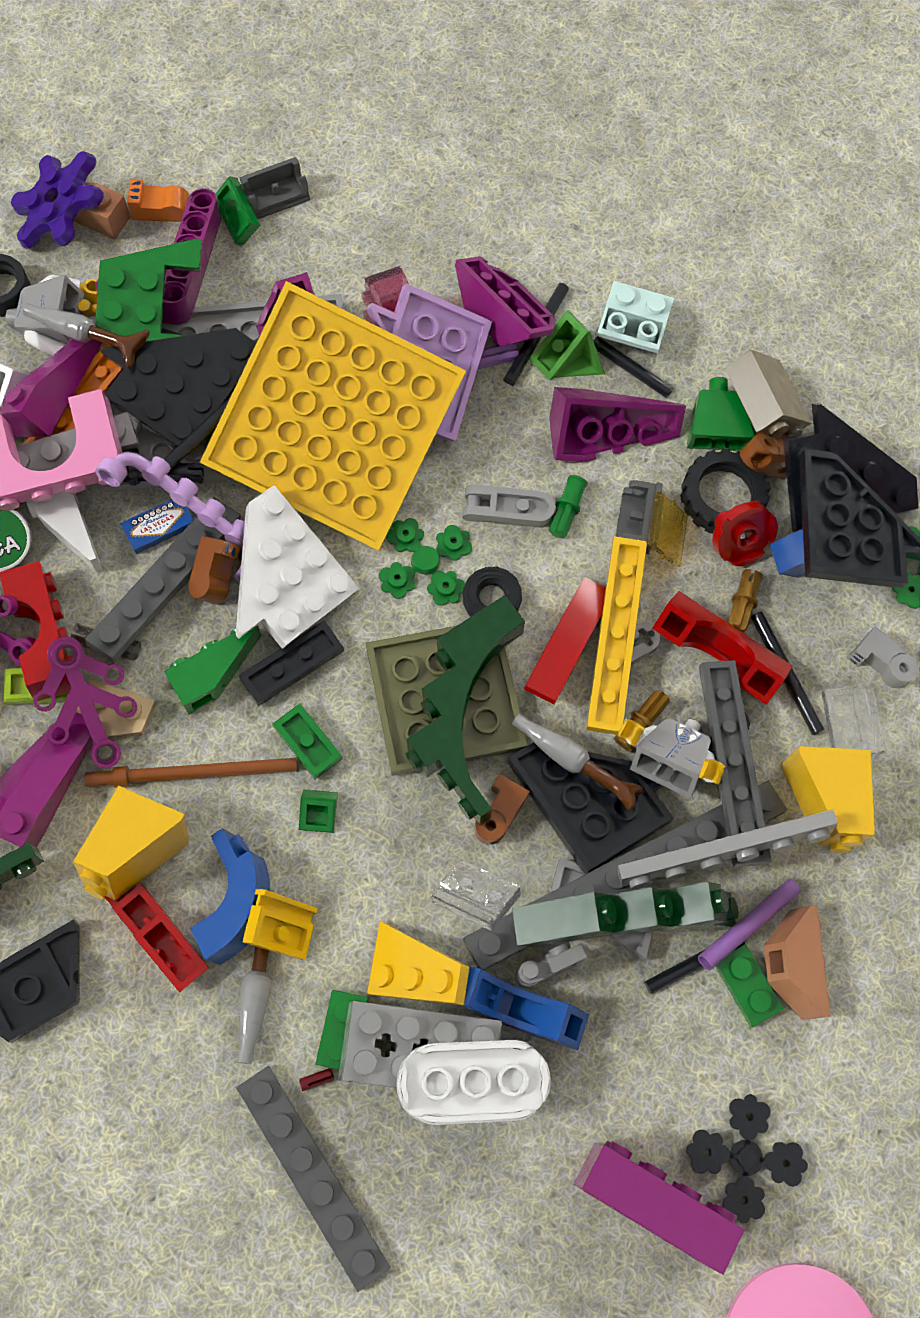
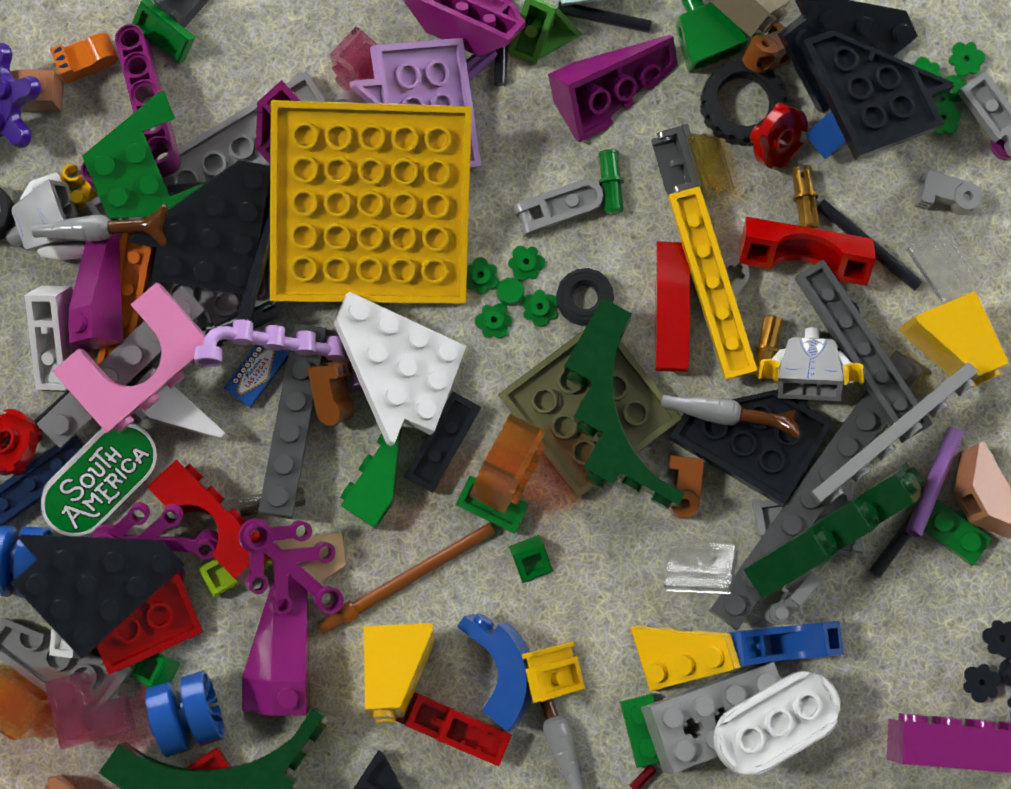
camera: 25 degrees left, 10 degrees up
none -> clear orange brick [469,413,546,514]

